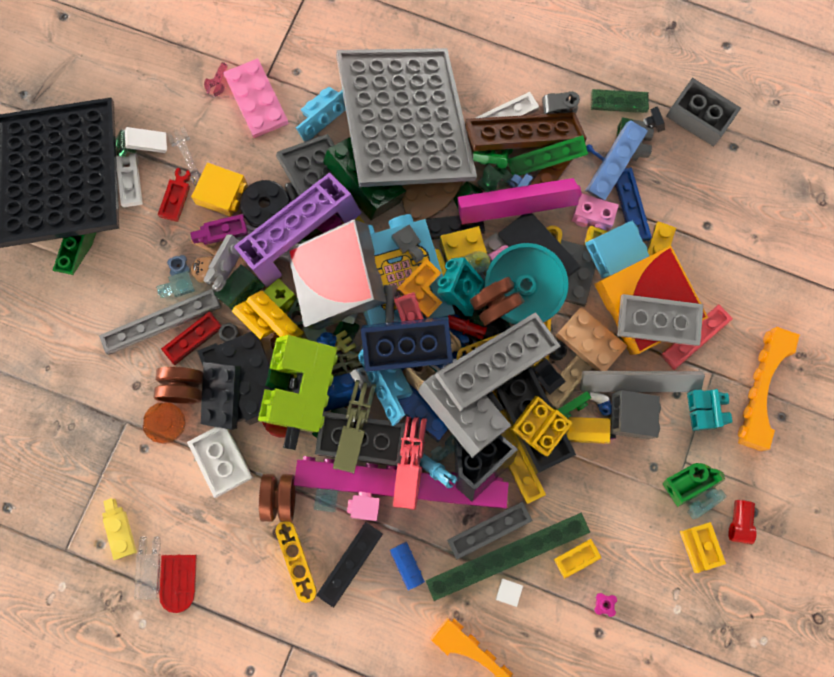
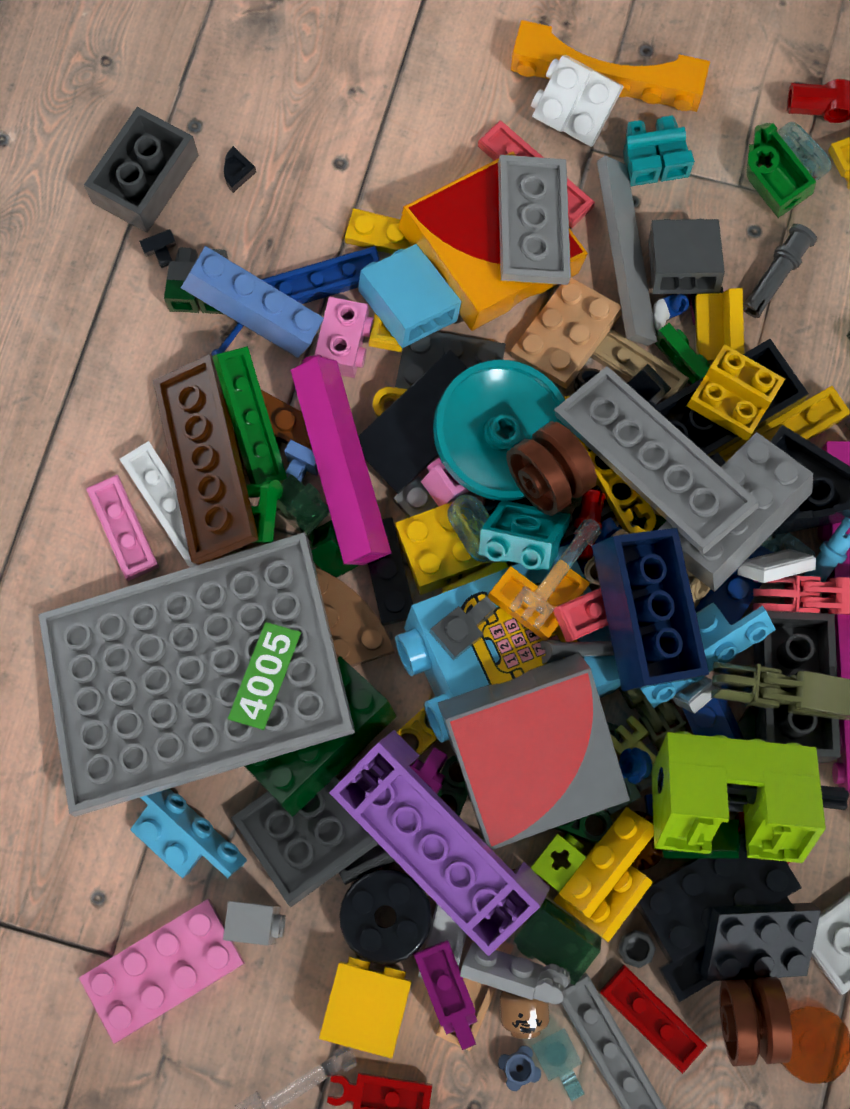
camera: 90 degrees left, 0 degrees up
clear pink bar [204,62,228,97] -> none
dark grey piece [542,91,580,114] -> none
clear green plate [591,89,649,113] -> none
none -> bright pink tile [86,475,159,581]
none -> light grey brick [223,901,286,945]
none -> black tile [224,146,256,193]
none -> bright green sticker [228,622,301,730]
none -> clear hinge [509,519,601,630]
none -> white plate [531,55,624,147]
none -> white tile [738,549,816,583]
none -> dark grey pin [743,224,817,318]

